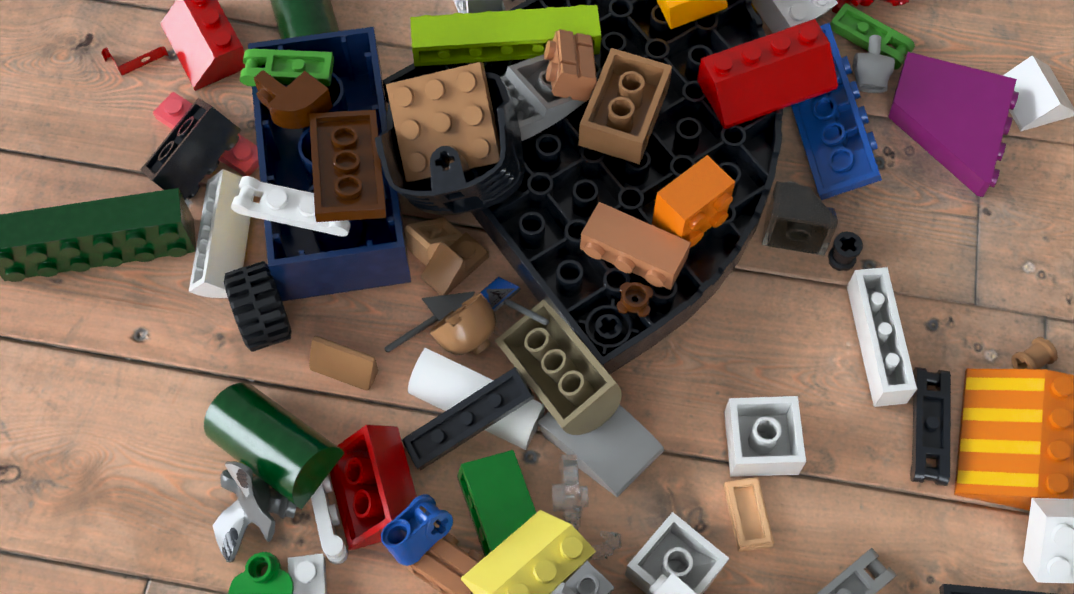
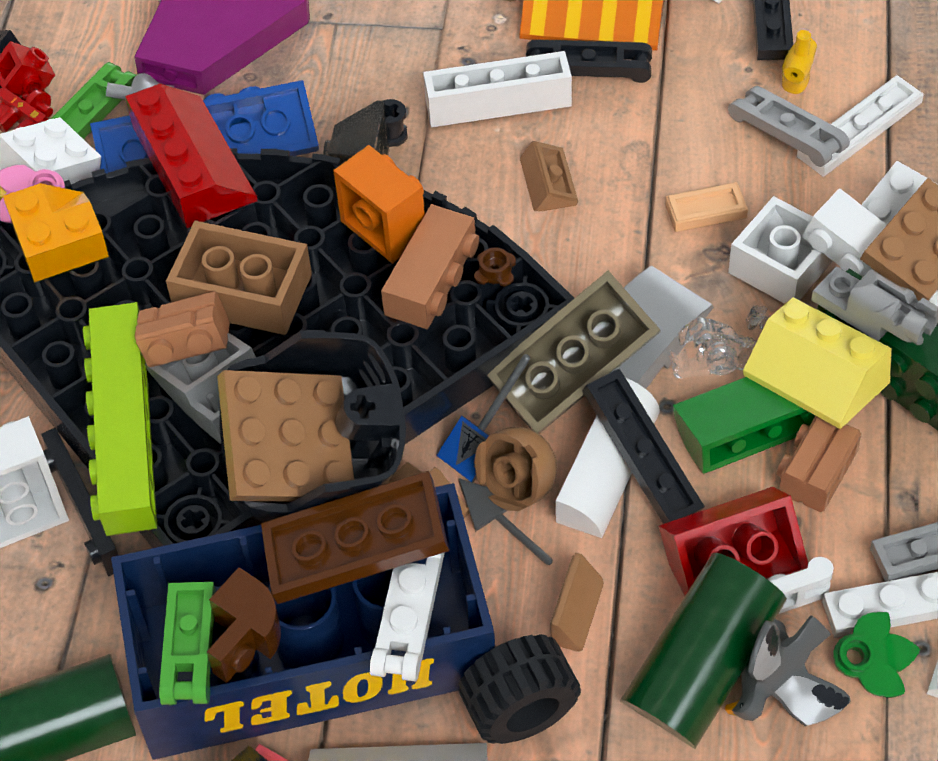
camera: 90 degrees left, 10 degrees down
blue piece [381,494,453,566] -> none
white brick [724,396,806,477] -> none
none -> medium nougat slope [520,141,578,211]

